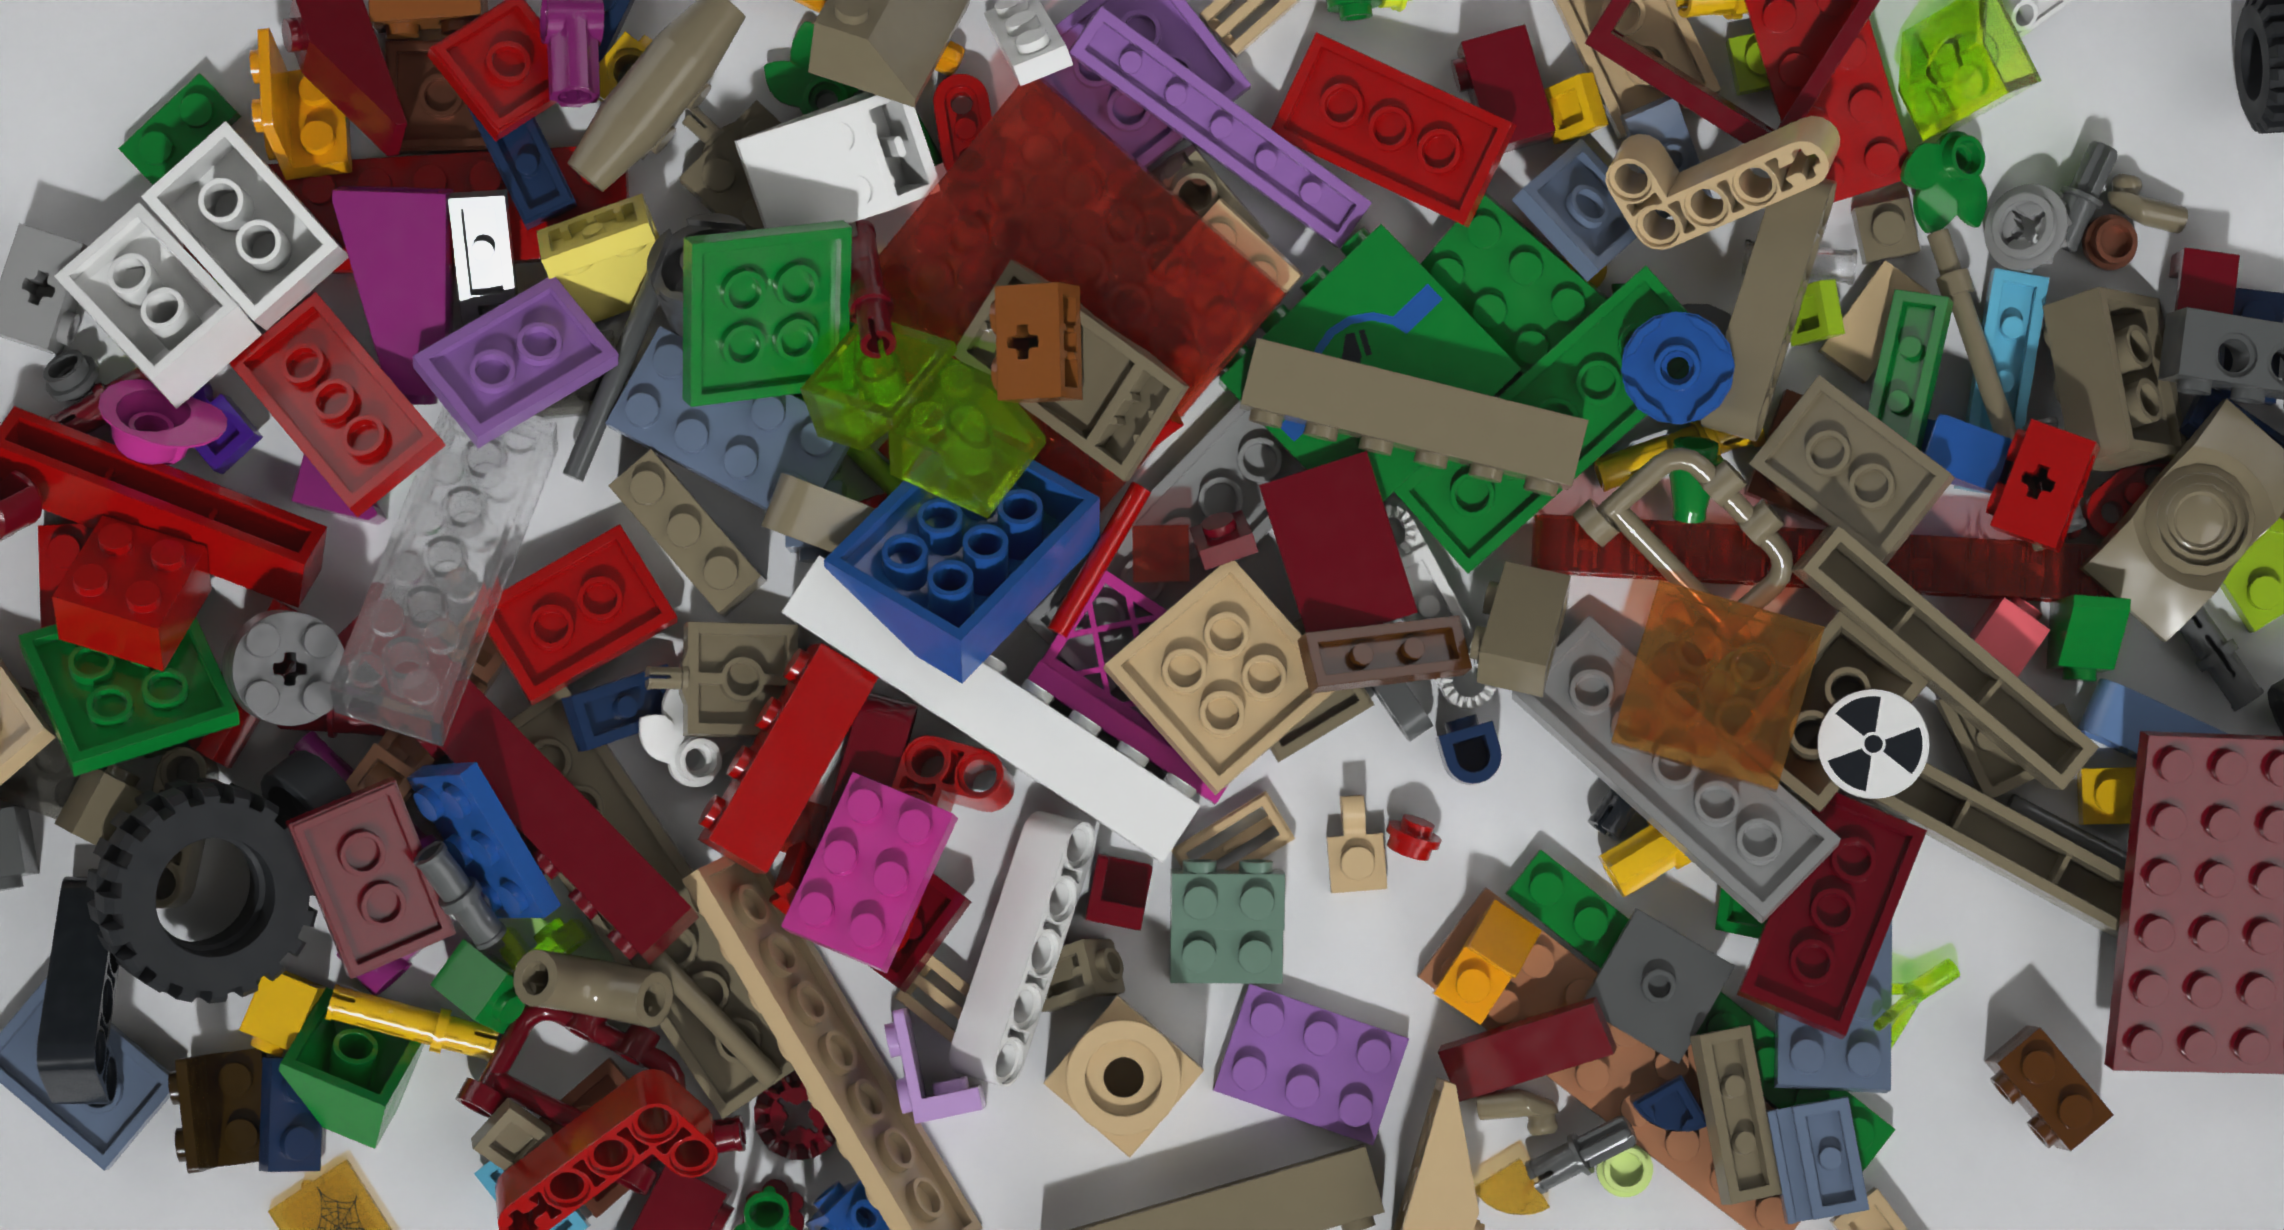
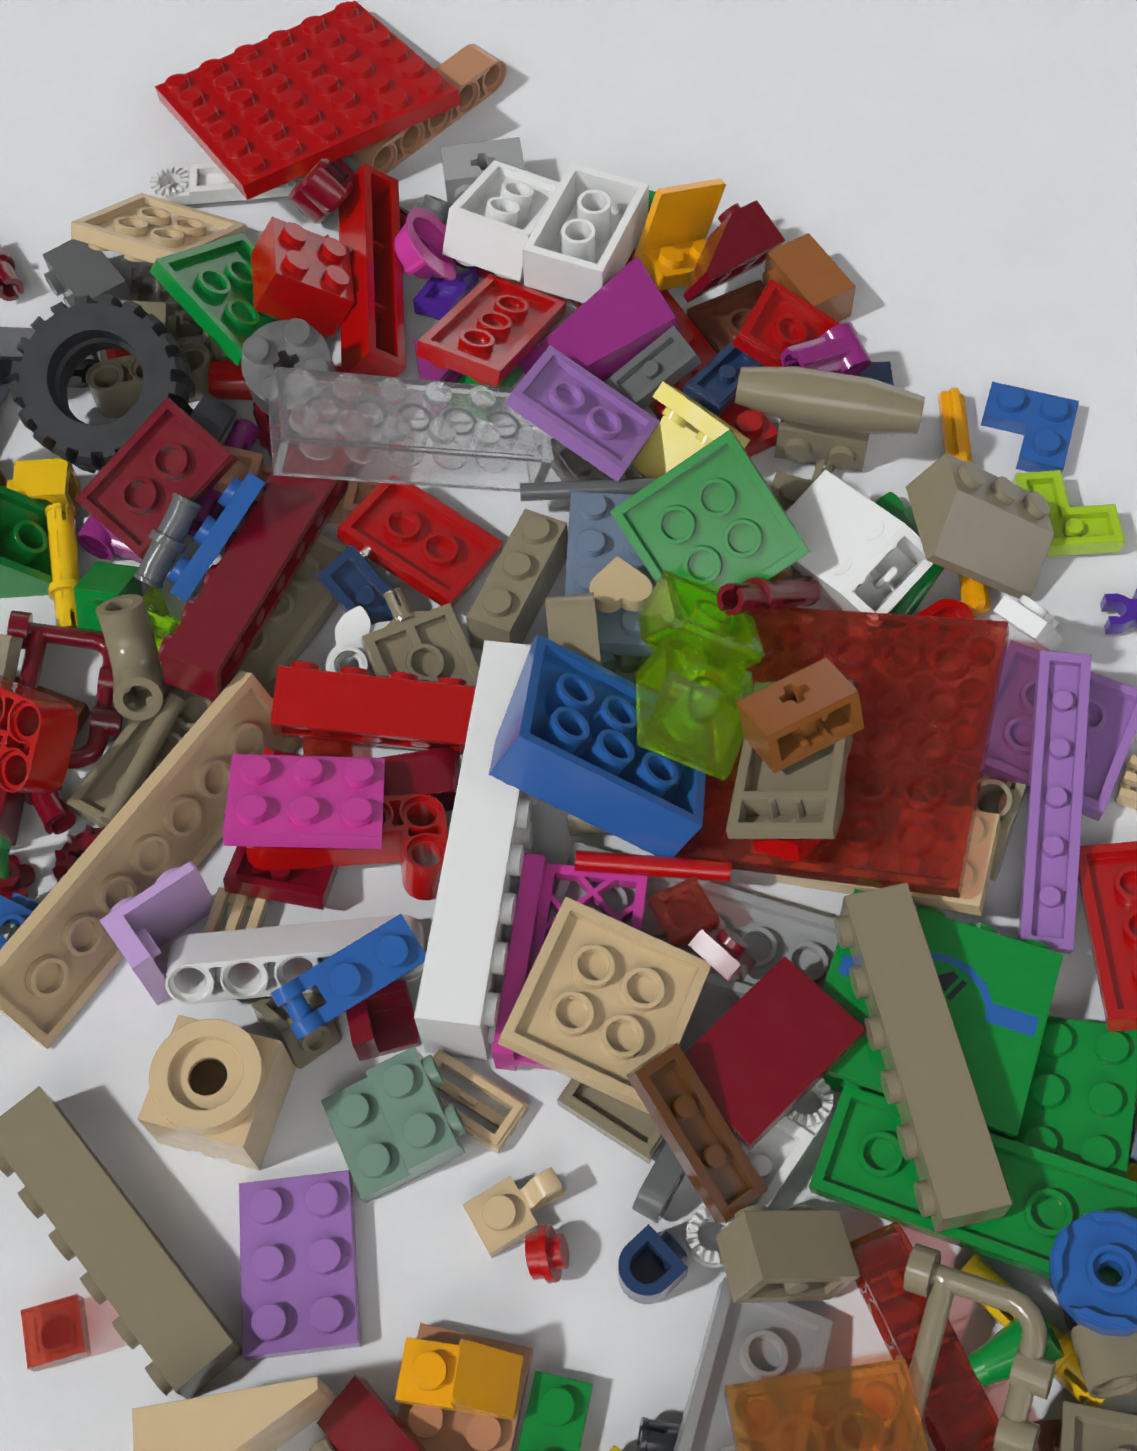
camera: 70 degrees right, 25 degrees down
none -> blue plate [270,913,426,1040]
none -> tan tile [589,556,652,613]

